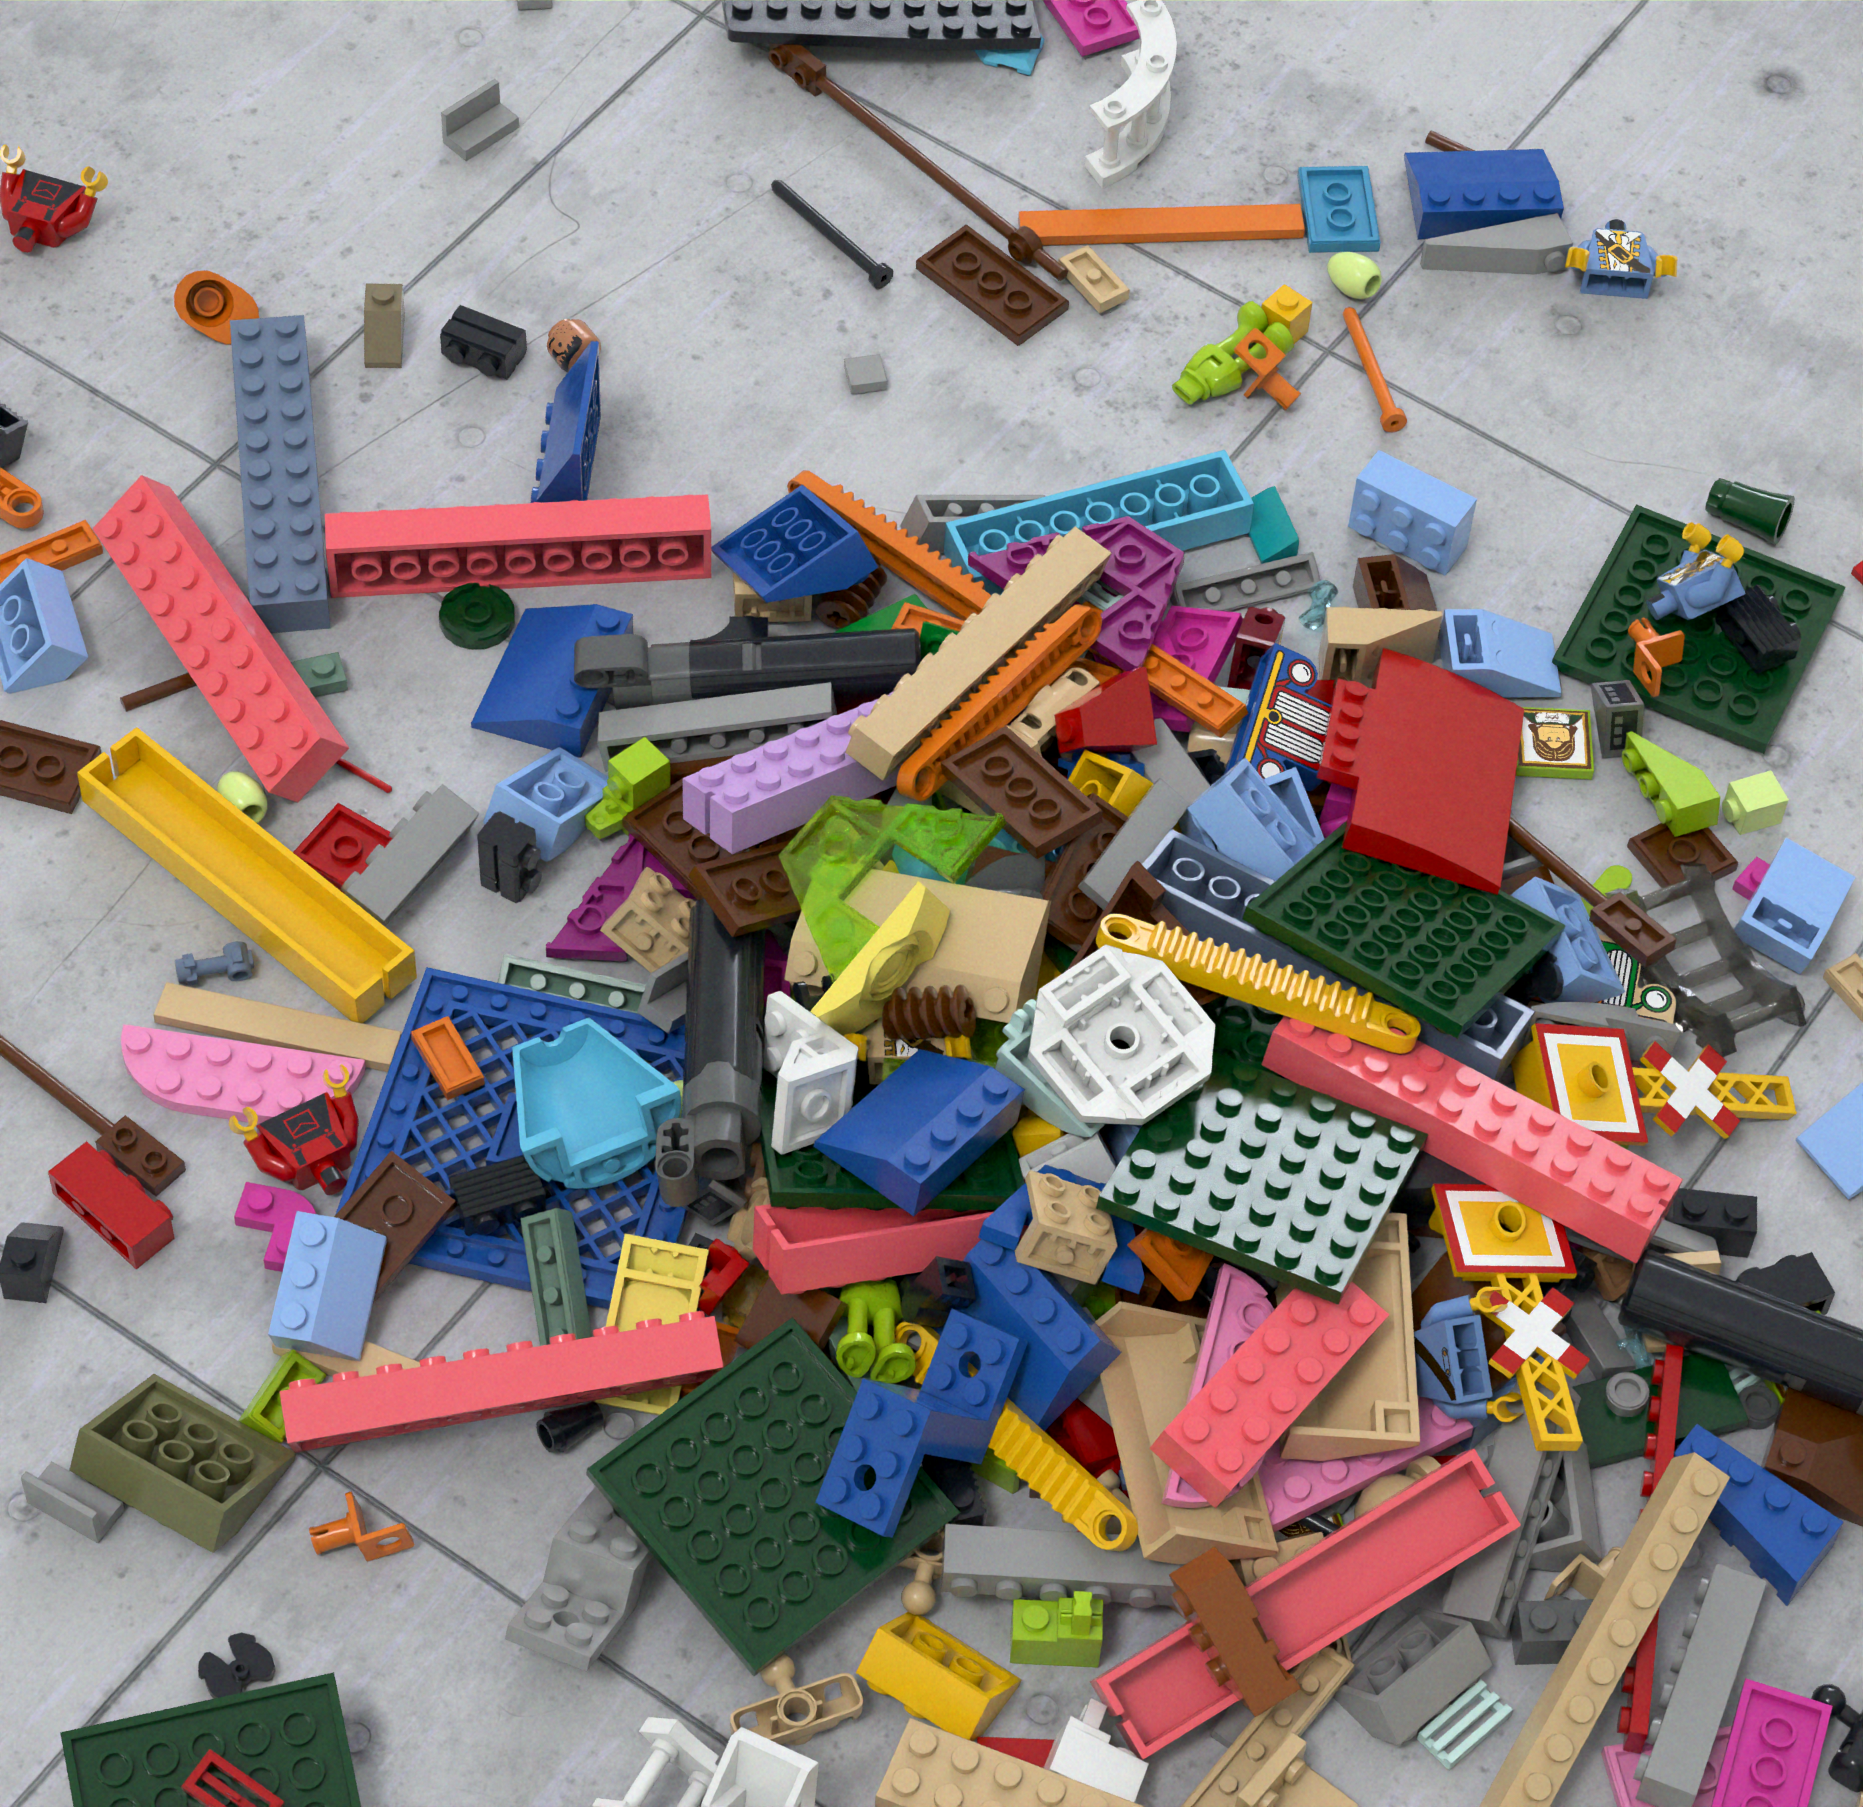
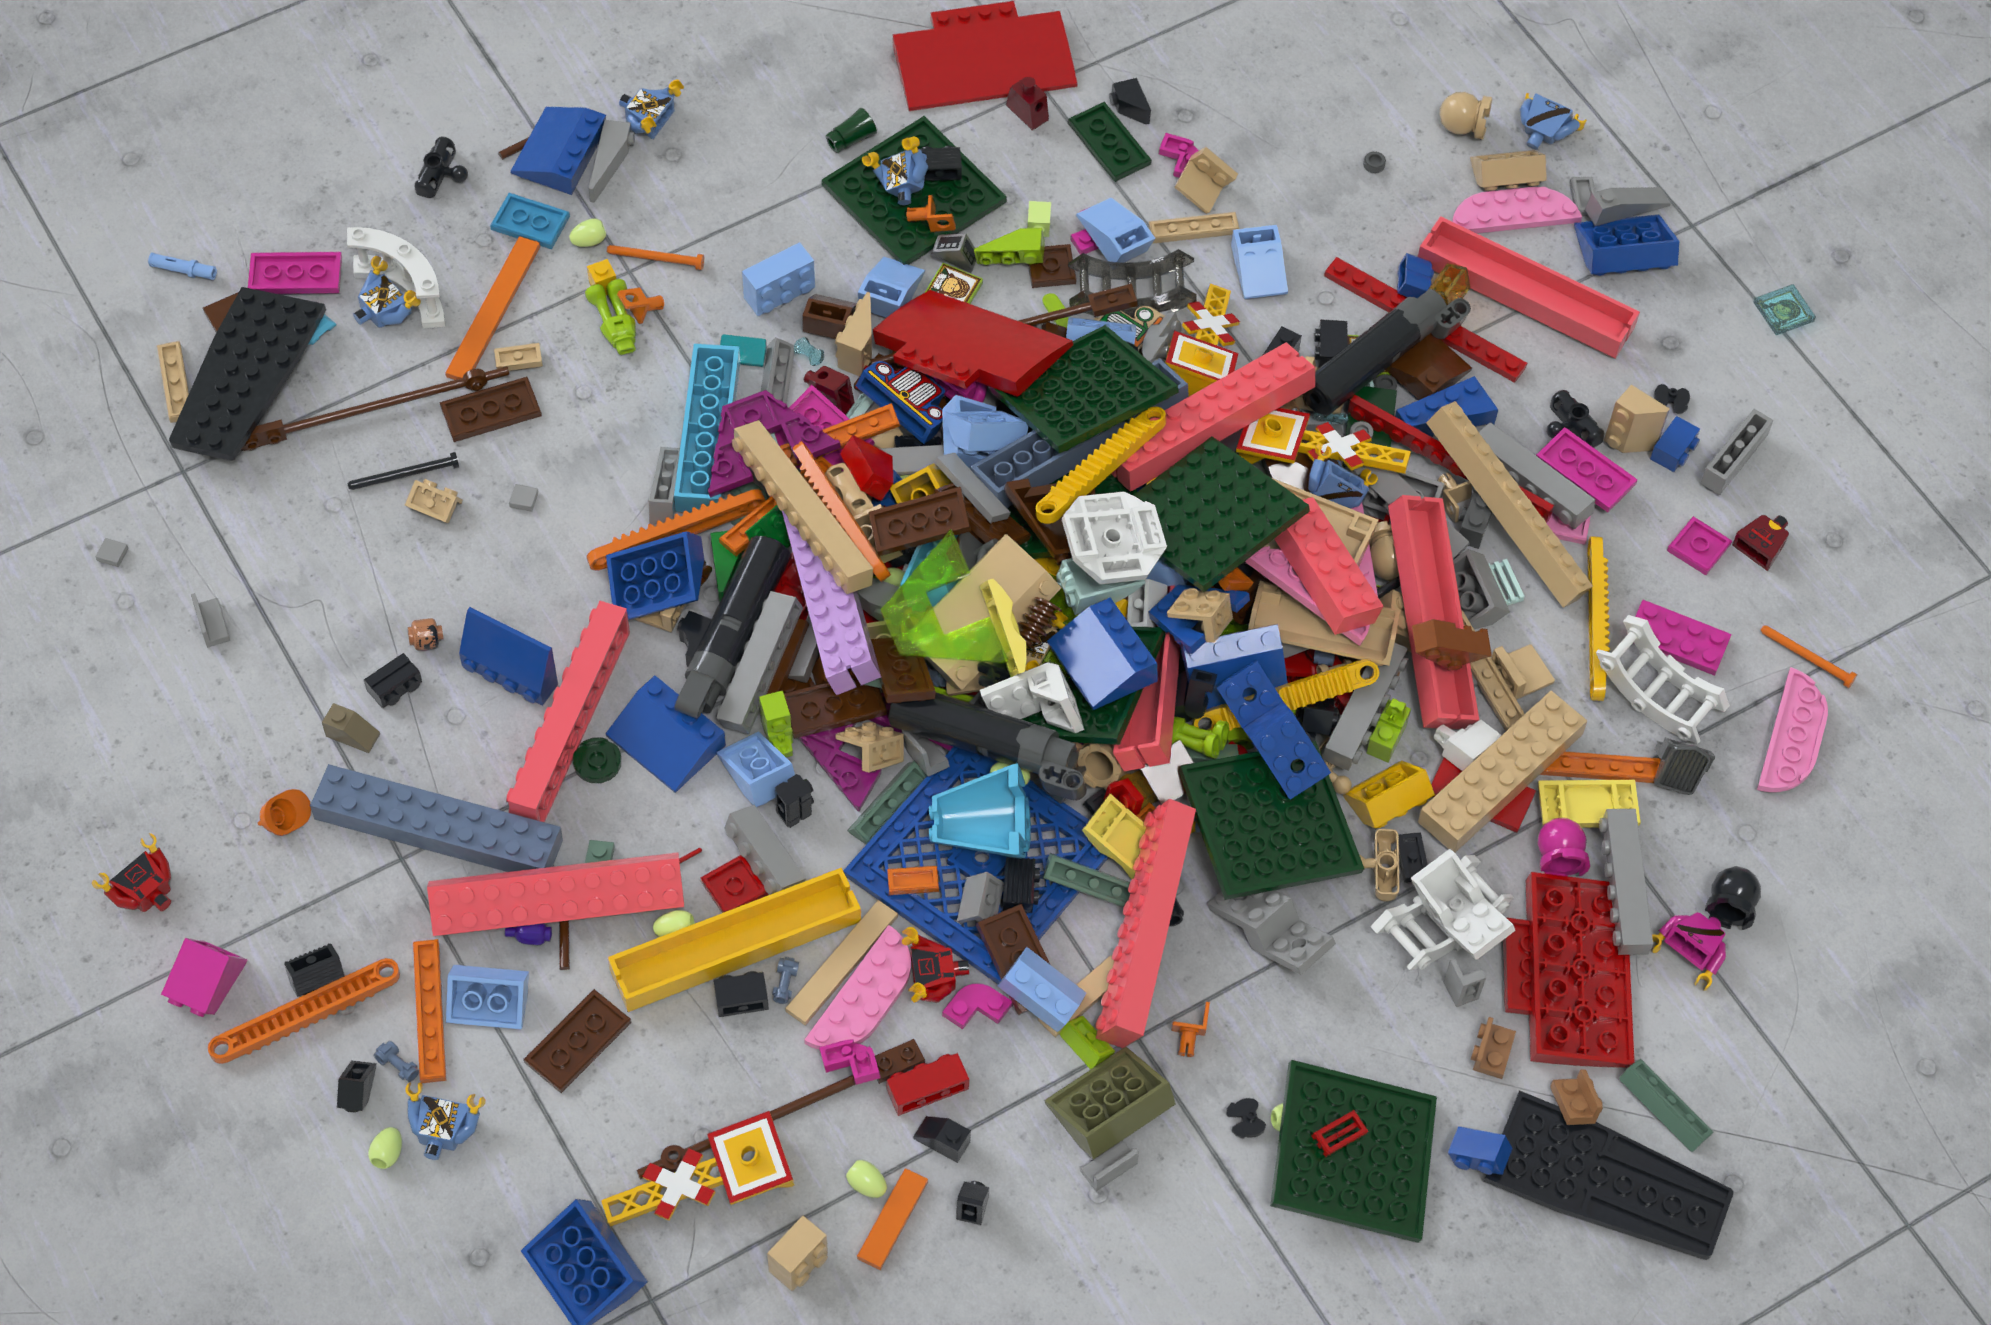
camera: 65 degrees left, 5 degrees up
none -> torso [353,256,421,328]
none -> tan bracket [404,479,463,524]
none -> black piece [414,136,468,198]
none -> dark purple plant [505,923,552,945]
none -> black brick [713,971,769,1017]
none -> dark pink plate [819,1039,881,1085]
none -> light grey panel [957,872,1004,923]
none -> black brick [1302,698,1338,735]
none -> black plate [1398,832,1428,883]

